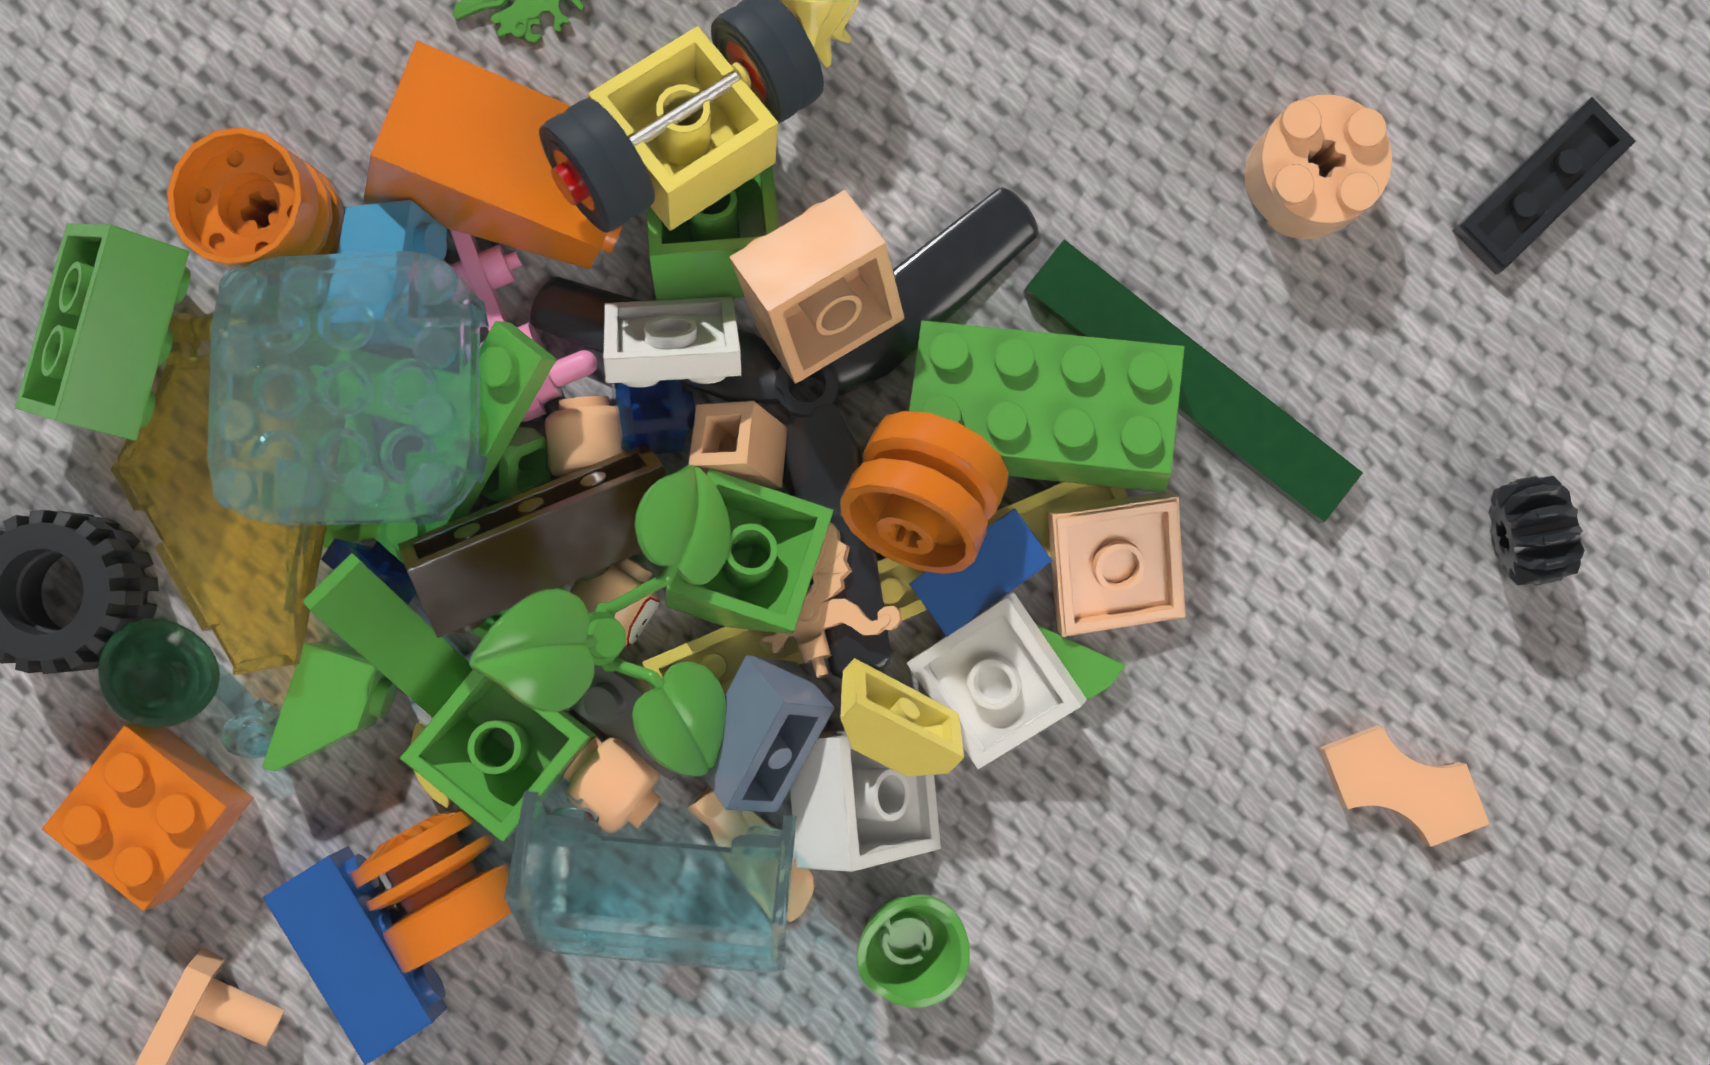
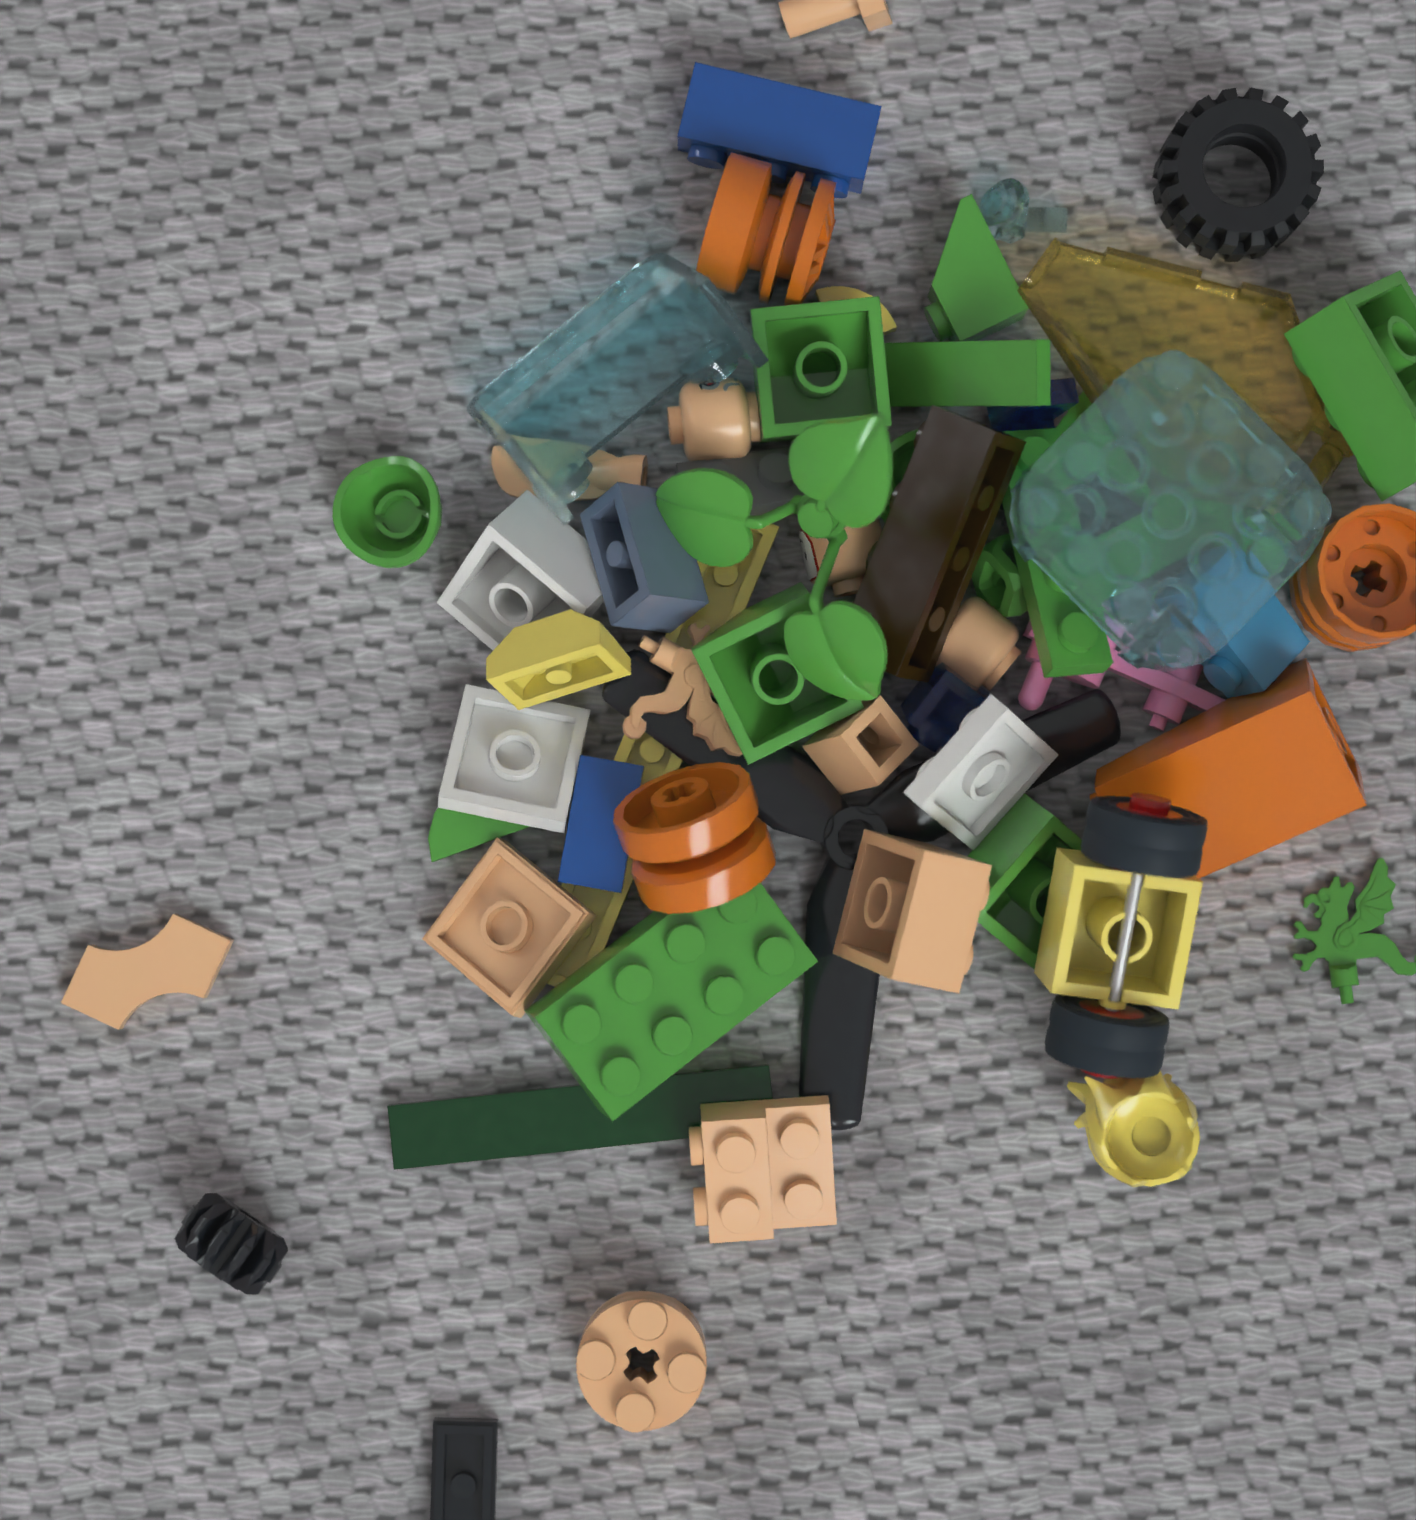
camera: 135 degrees right, 0 degrees up
orange brick [42,720,254,911] -> none
clear green helmet [98,619,220,728] -> none
none -> light nougat plate [689,1095,837,1243]

